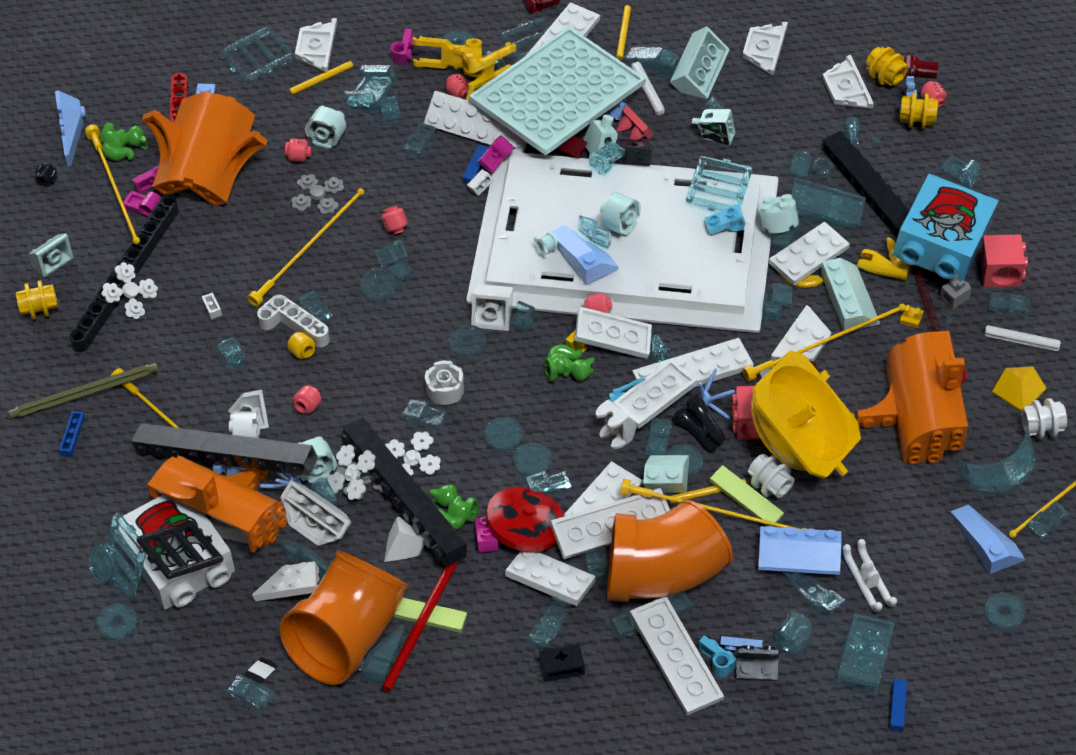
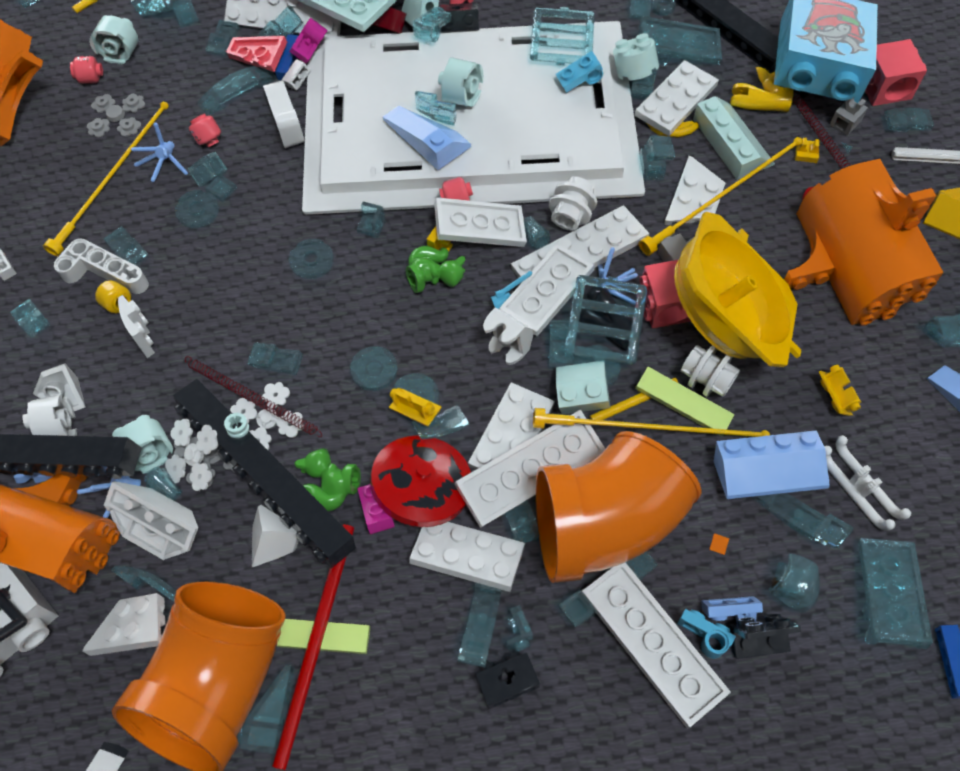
camera: 10 degrees left, 10 degrees up
coral head [293,385,322,414] -> none
white brick [425,361,464,405] -> none
white slope [471,284,513,331] -> none
light aqua brick [534,232,558,256] -> none
none -> white slope [118,295,155,358]
none -> light blue plant [131,123,188,182]
none -> dark red piece [185,356,322,437]
none -> clear light blue slope [197,66,277,116]
none -> light aqua bush [224,413,249,438]
none -> coral wing [226,36,287,72]
none -> clear light blue slope [258,6,303,38]
none -> white beam [263,80,305,148]
none -> yellow hinge [389,388,442,427]
none -> clear light blue bracket [506,605,533,652]
none -> white piece [549,176,597,231]
none -> clear light blue bar [565,275,647,365]
none -> orange window [709,533,729,555]
none -> yellow hinge [819,365,861,416]

